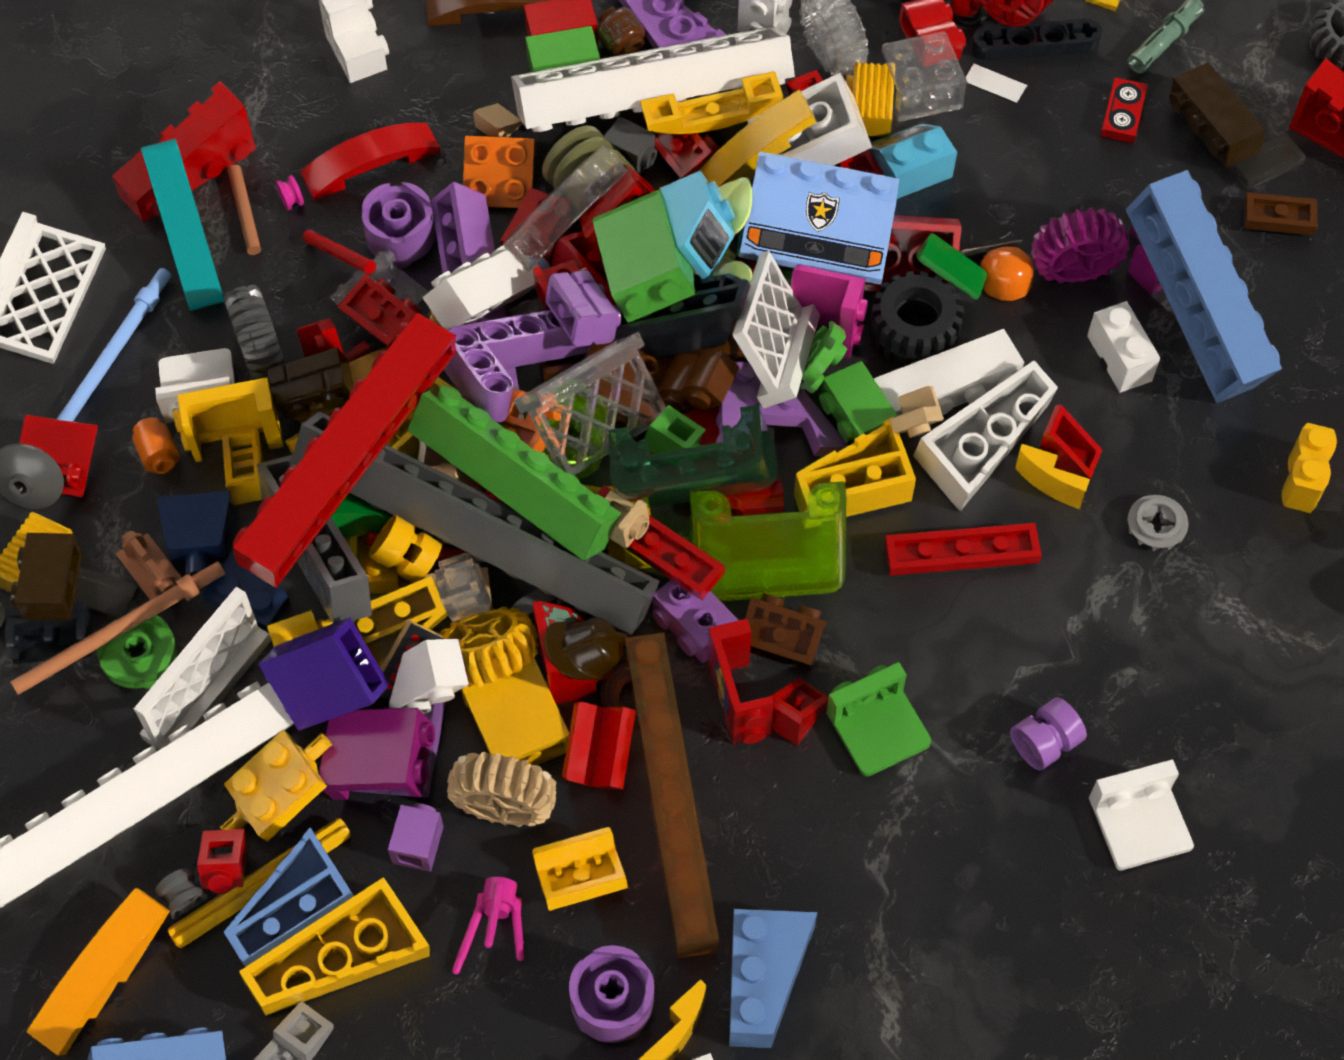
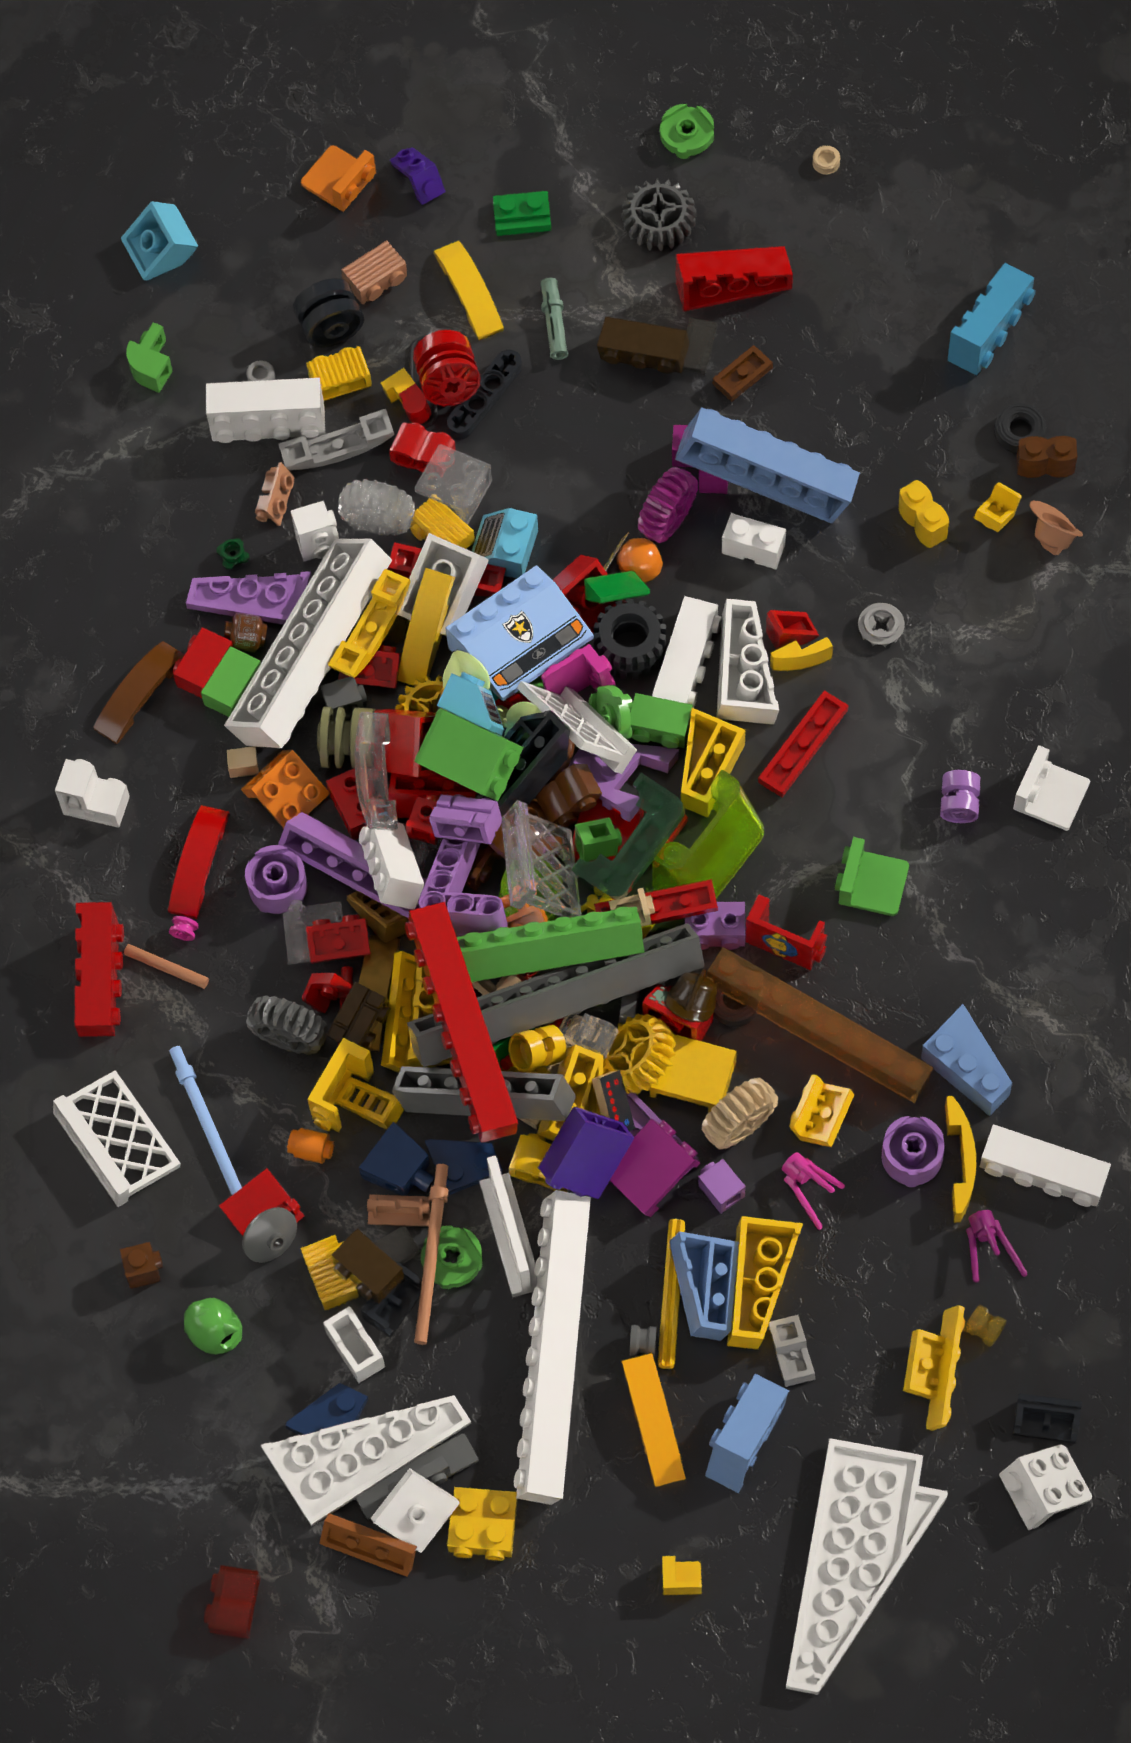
camera: 45 degrees left, 5 degrees up
teal beam [141,138,224,311] -> none
white bracket [155,348,235,423] -> none
red brick [197,829,249,894] -> none
yellow plate [220,730,332,842] -> none
red bar [302,230,376,274] -> none
white slope [389,639,469,714] -> none
red panel [562,702,636,789] -> none
reddish brown bracket [745,593,828,665] -> none
red slope [771,678,829,746] -> none
tan bracket [890,386,944,438] -> none
white sticker [964,64,1027,103] -> none
tile [1100,77,1148,144] -> none

